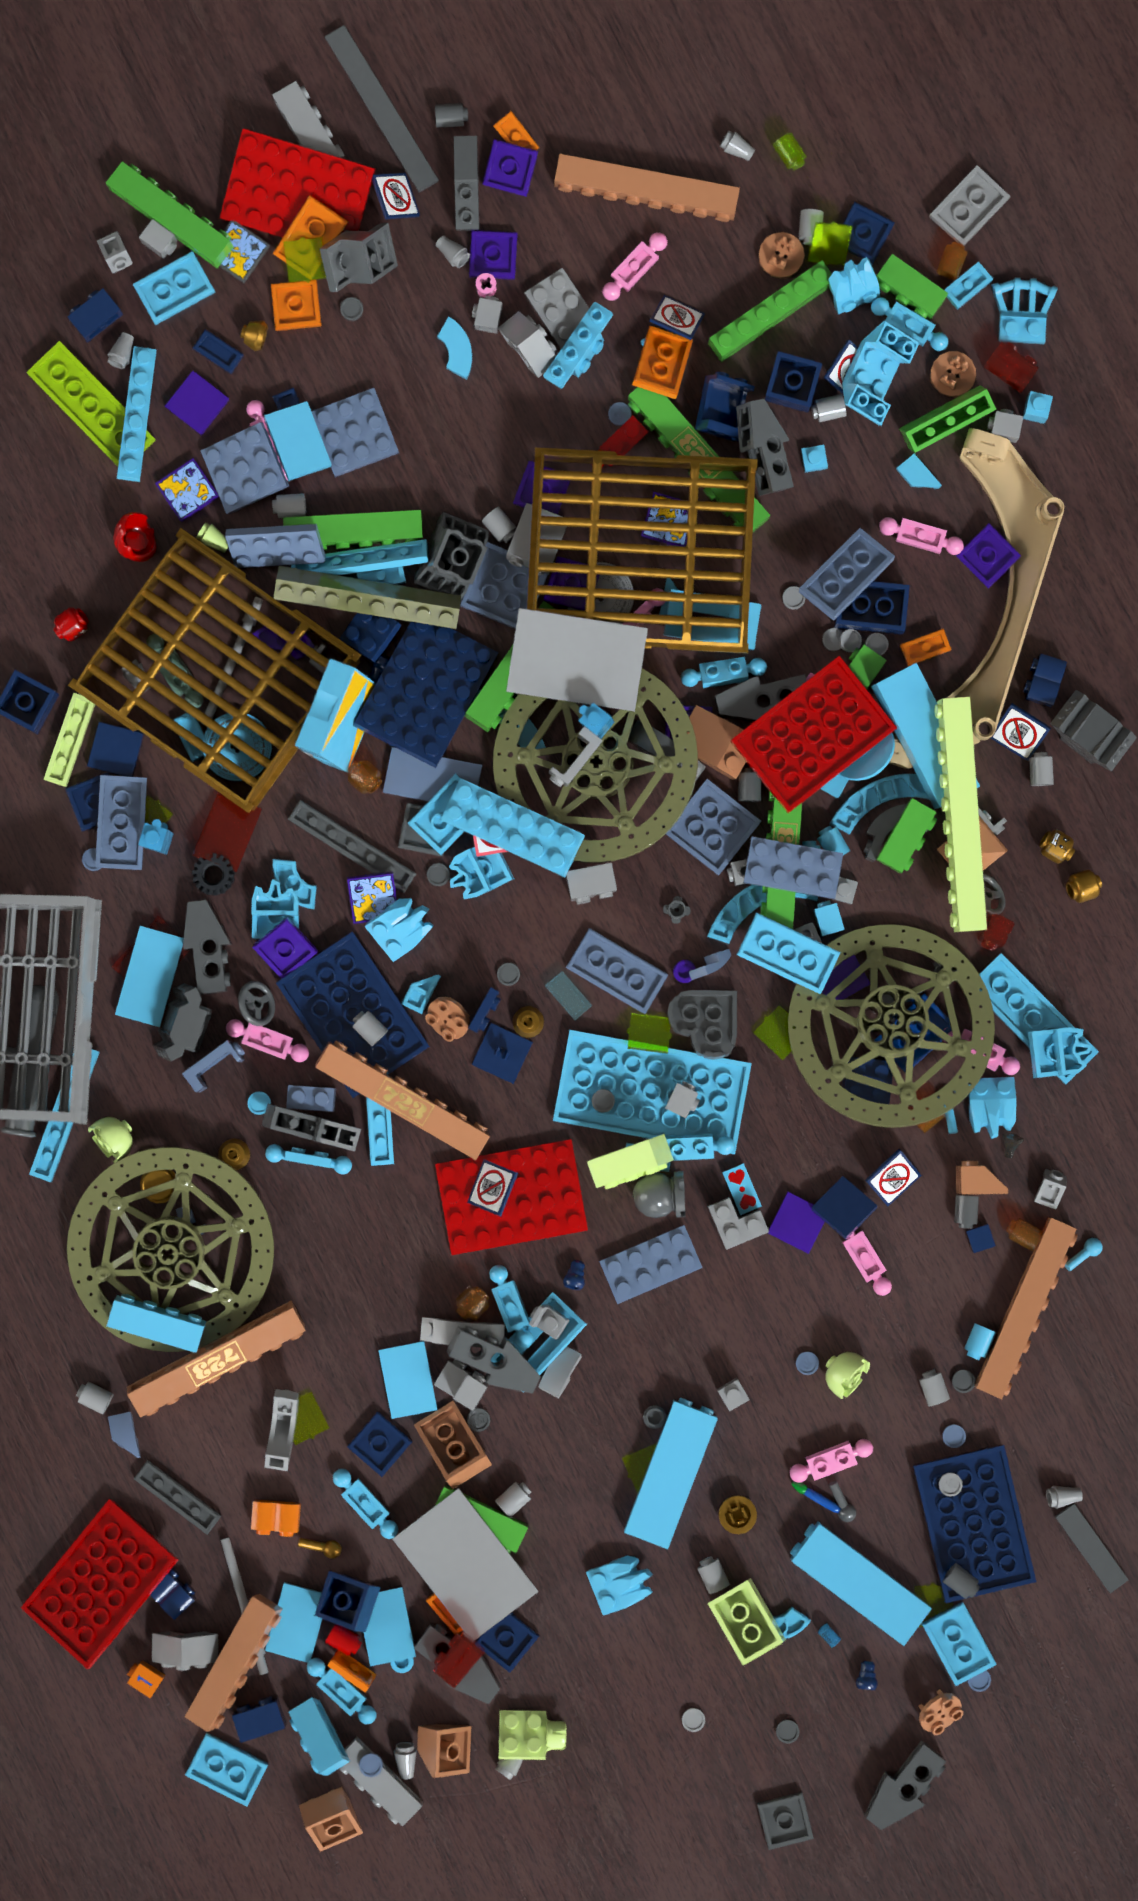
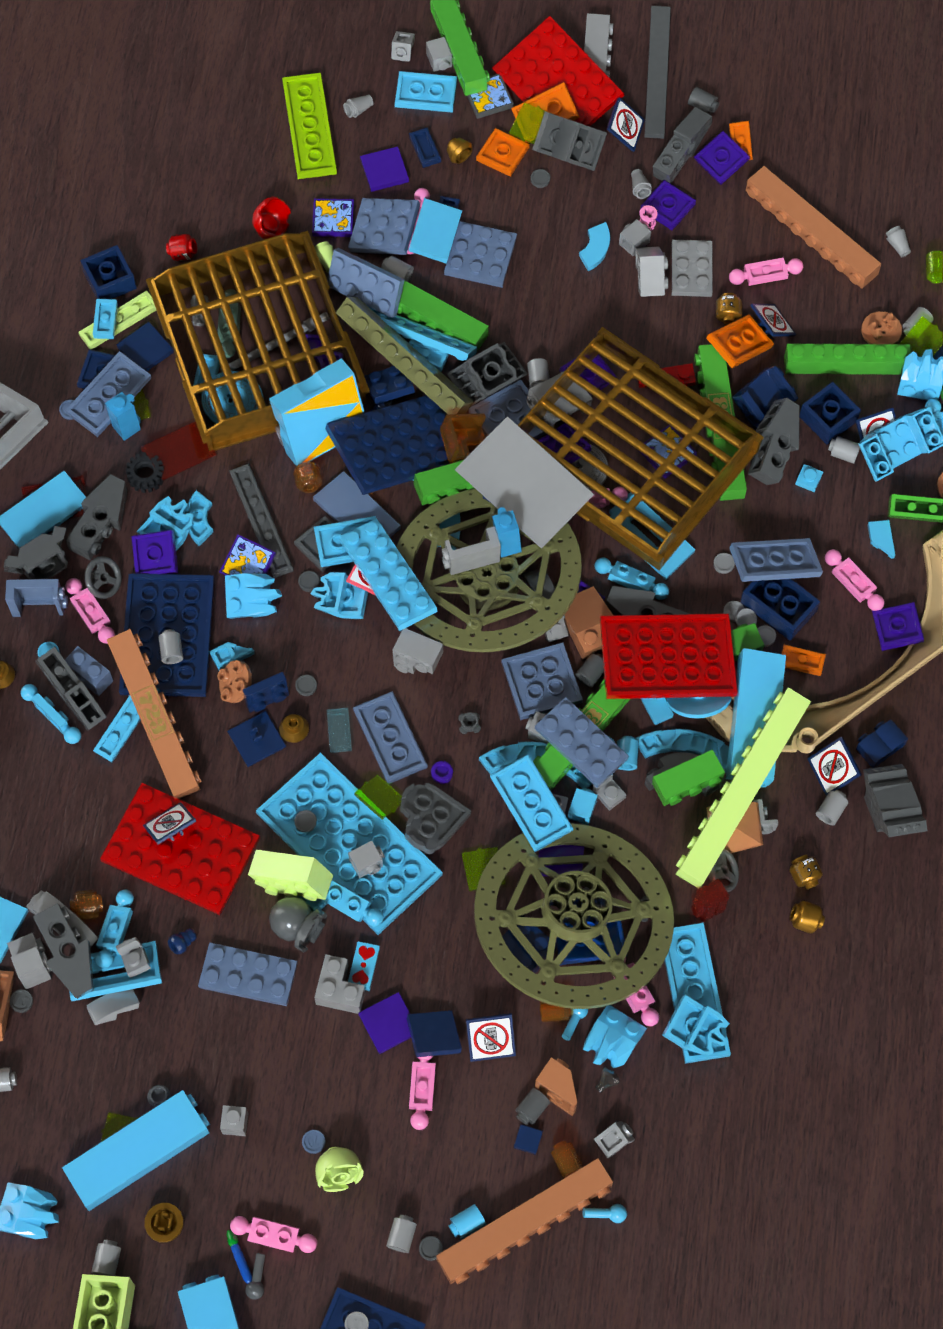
camera: 35 degrees right, 20 degrees down
dark blue brick [67,289,123,343] -> none
medium azure plate [117,346,157,482] -> none
medium azure bracket [543,302,613,389] -> none
sand blue piece [608,402,631,426] -> none
sand blue slope [689,949,731,980] -> none
sand blue piece [942,1424,966,1448] -> none
none -> medium azure plate [93,299,118,339]
none -> clear orange panel [440,413,486,463]
none -> pearl gold head [716,293,742,325]

